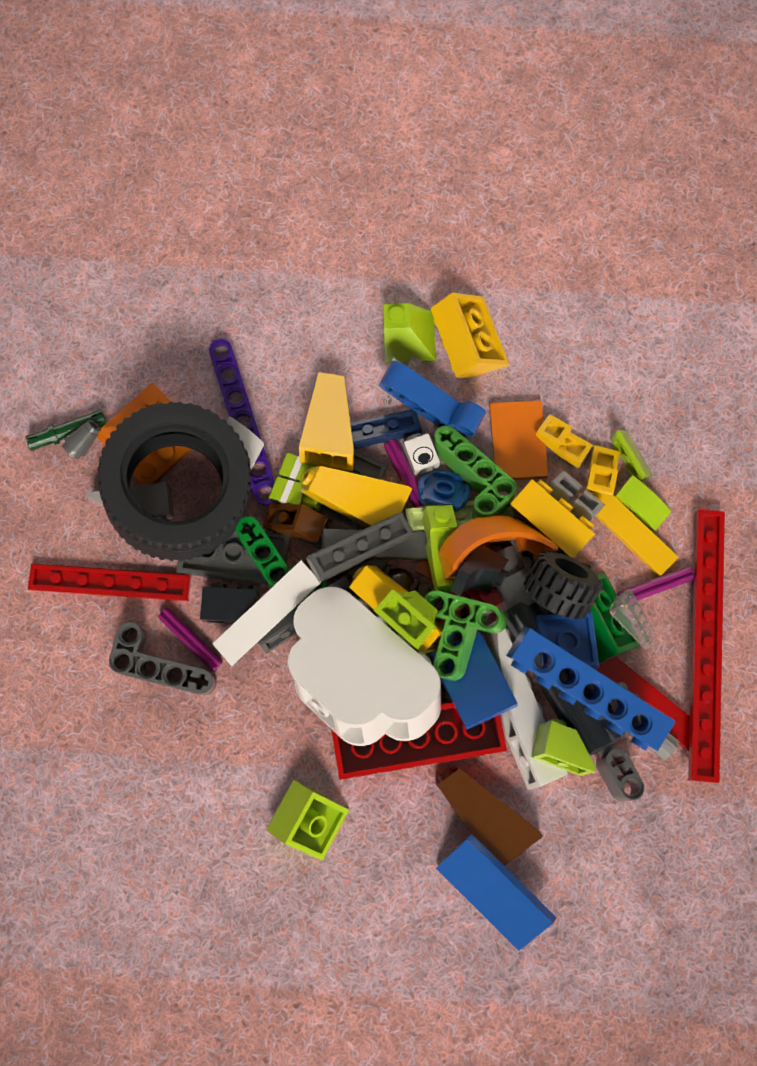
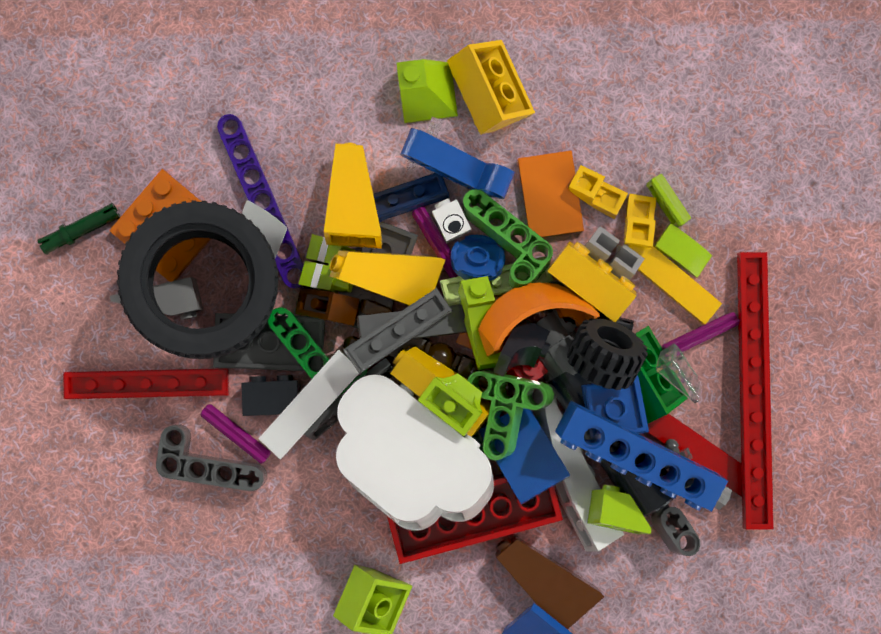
camera: 10 degrees left, 10 degrees up
dark grey cone [62,420,101,459] -> none

